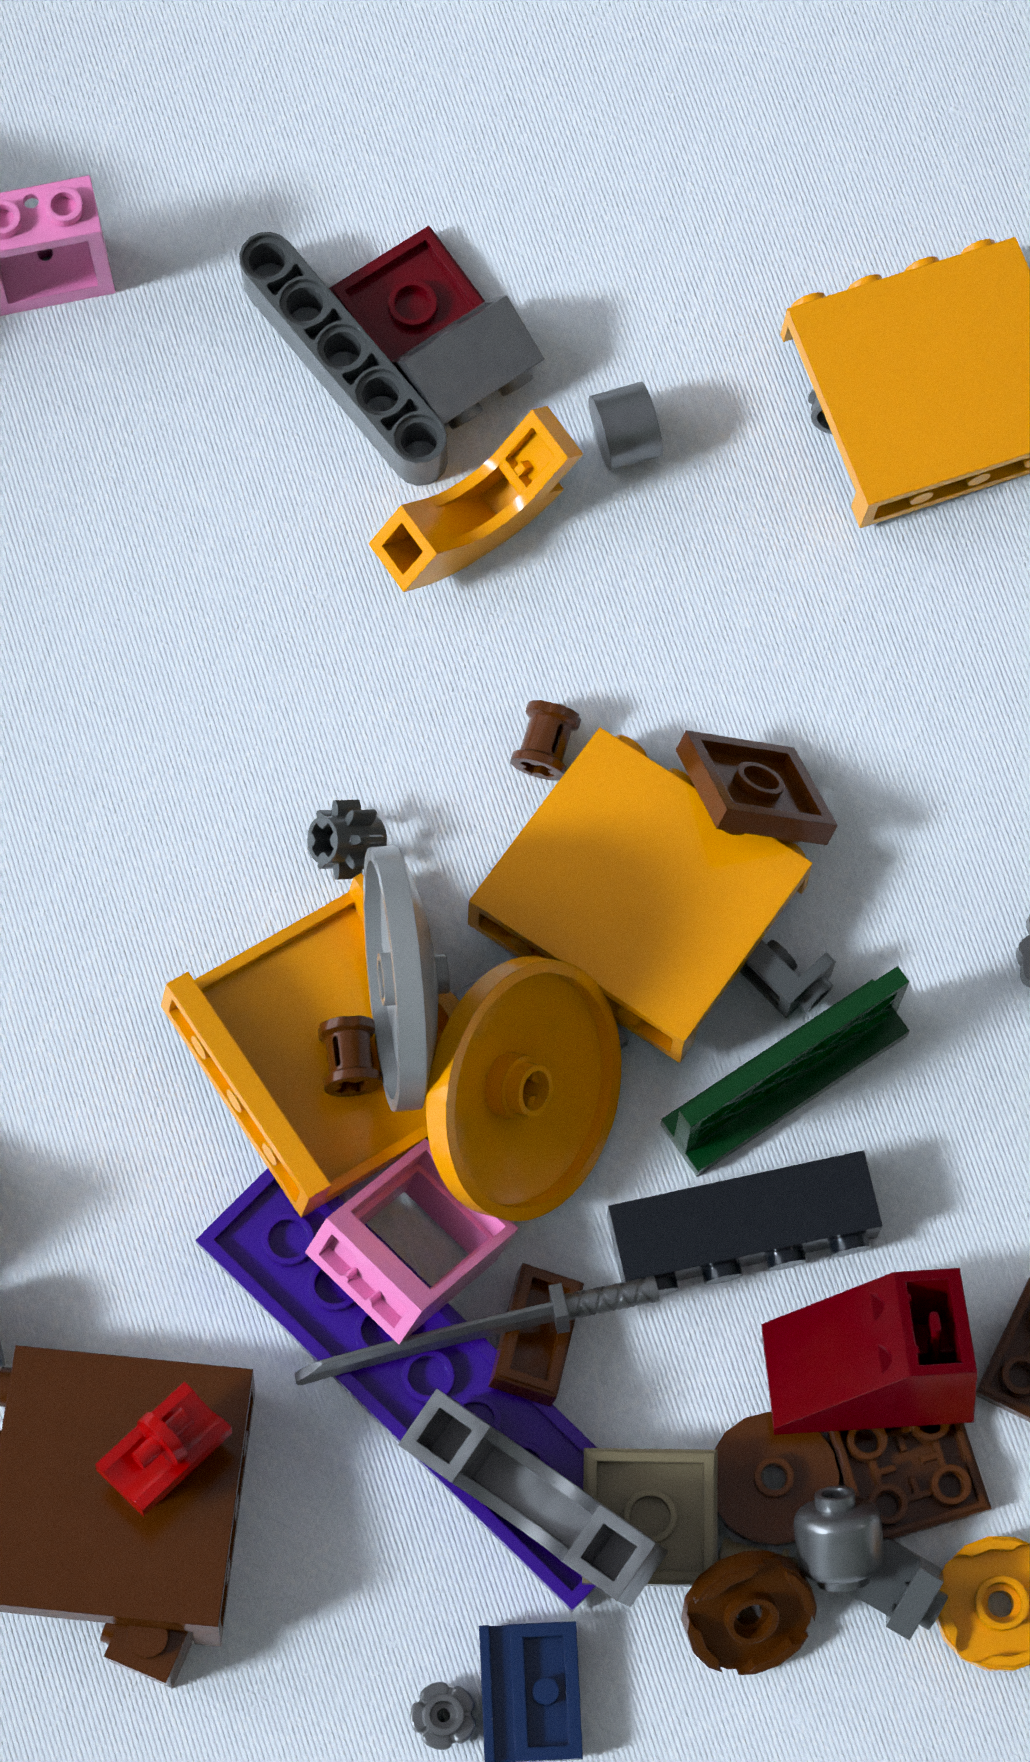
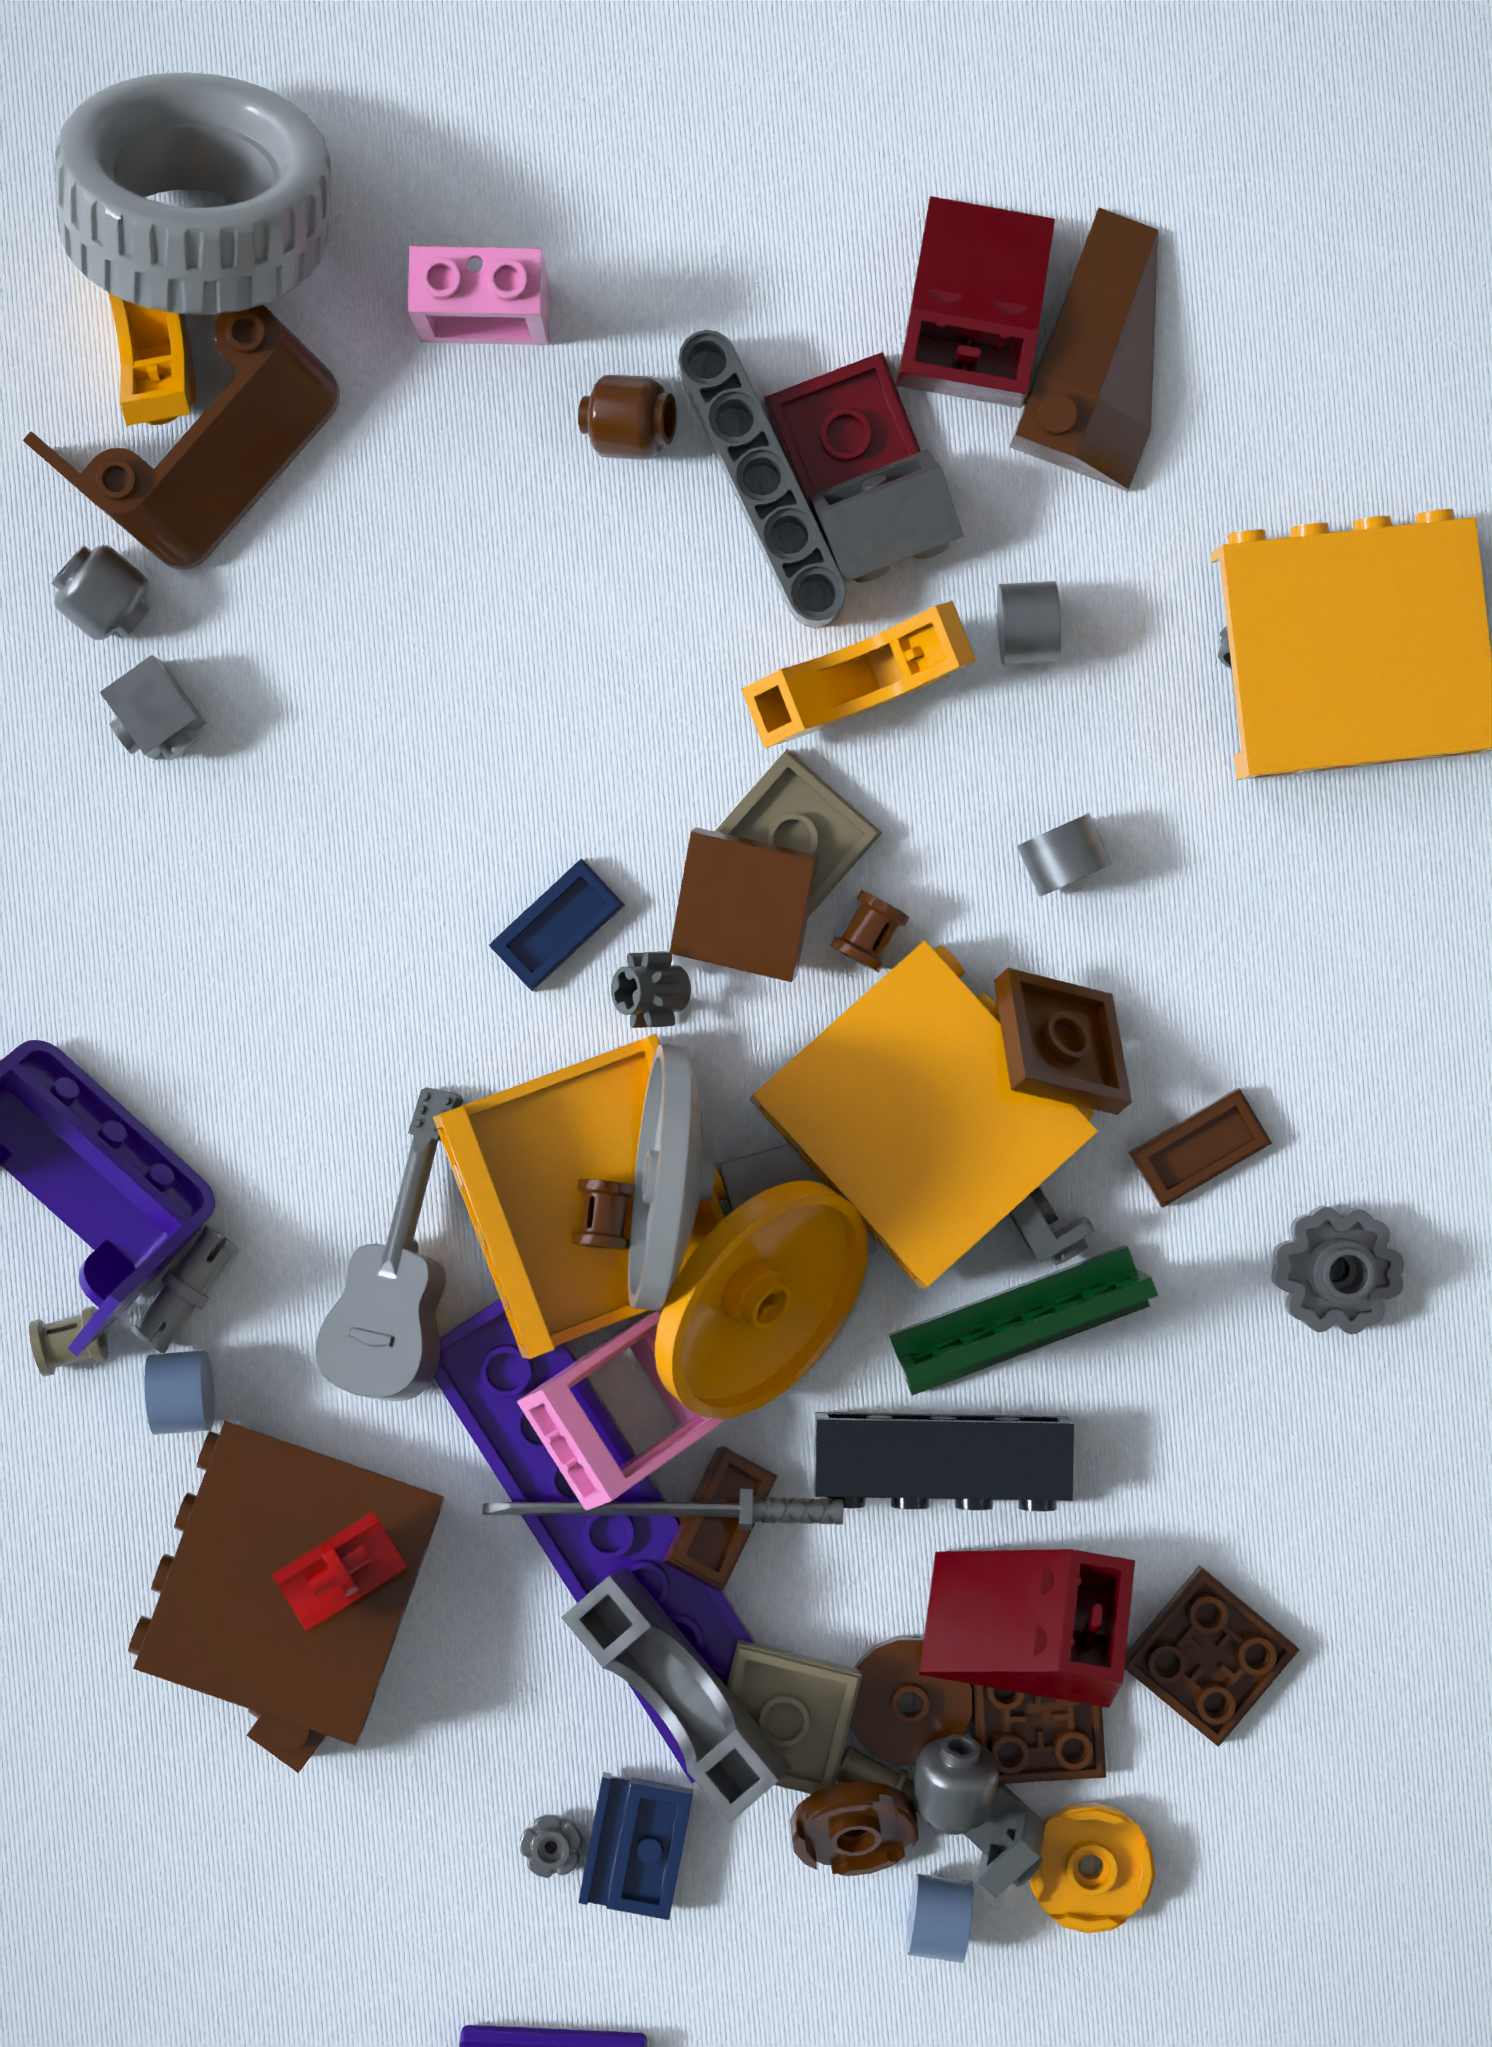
camera: 15 degrees right, 15 degrees up
none -> piece [316,1087,464,1401]
none -> dark blue tile [489,858,625,992]
none -> reddish brown head [578,375,677,459]
none -> reddish brown tile [670,827,819,982]
none -> dark tan tile [715,749,882,917]
none -> dark red slope [896,196,1055,408]
none -> sand blue piece [906,1874,974,1963]
none -> reddish brown wedge [1009,207,1158,491]
none -> flat silver piece [1017,813,1112,897]
none -> reddish brown tile [1128,1088,1272,1208]

